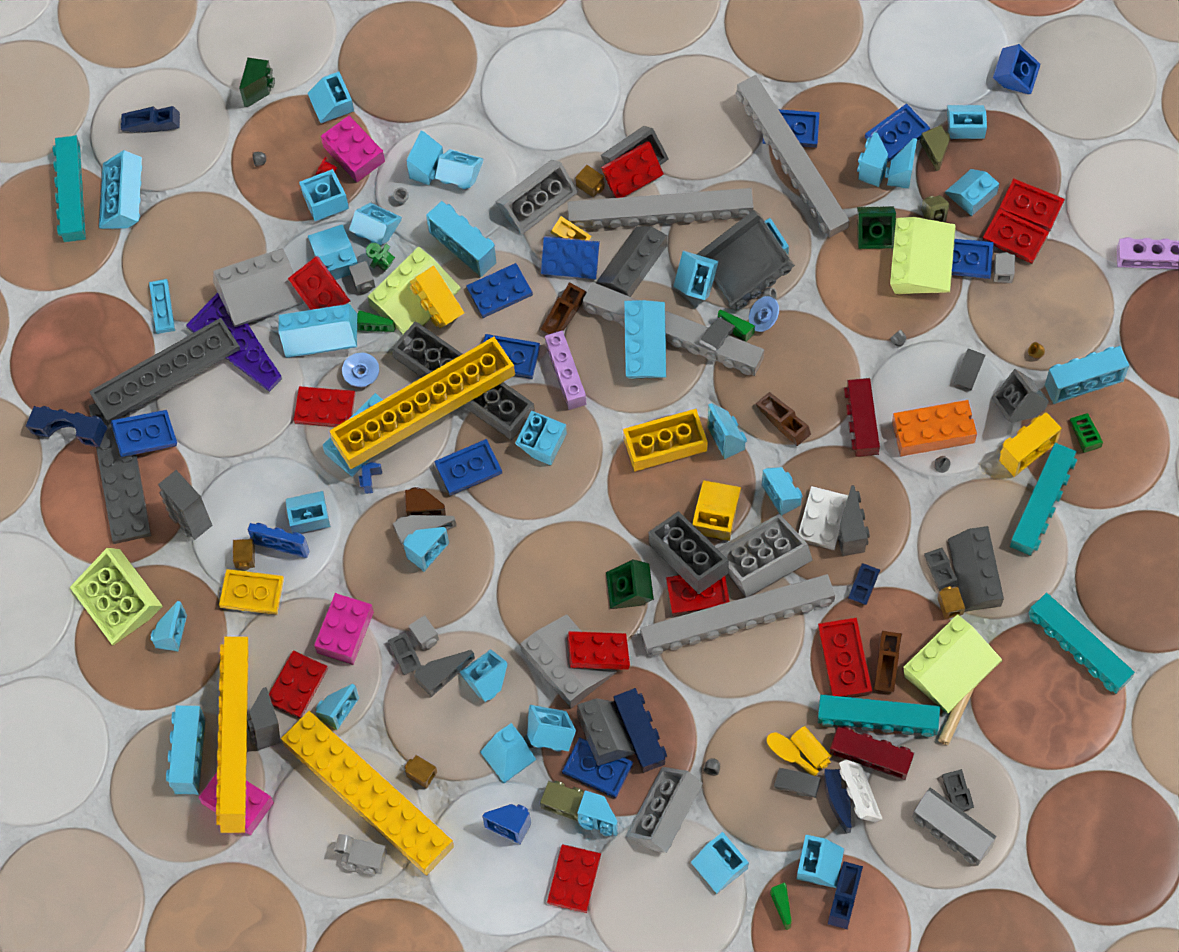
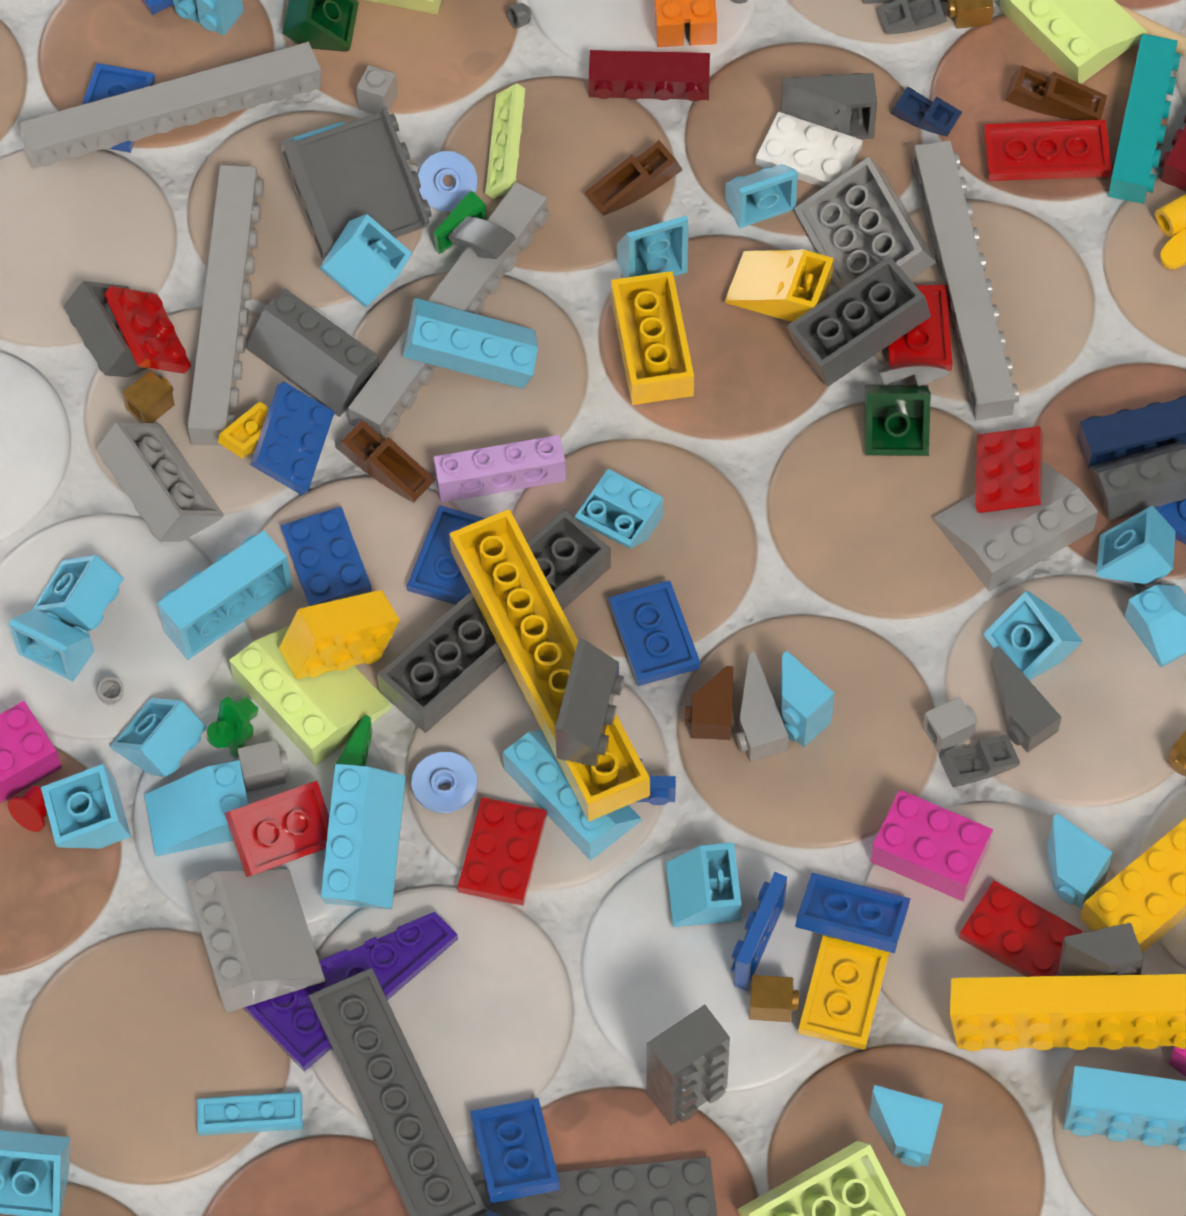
camera: 85 degrees left, 5 degrees down
none -> light grey brick [356,65,398,114]
none -> yellowish green plate [485,83,525,199]
none -> dark grey slope [555,639,624,767]
none -> blue plate [795,872,911,954]
none -> slope [878,363,949,386]

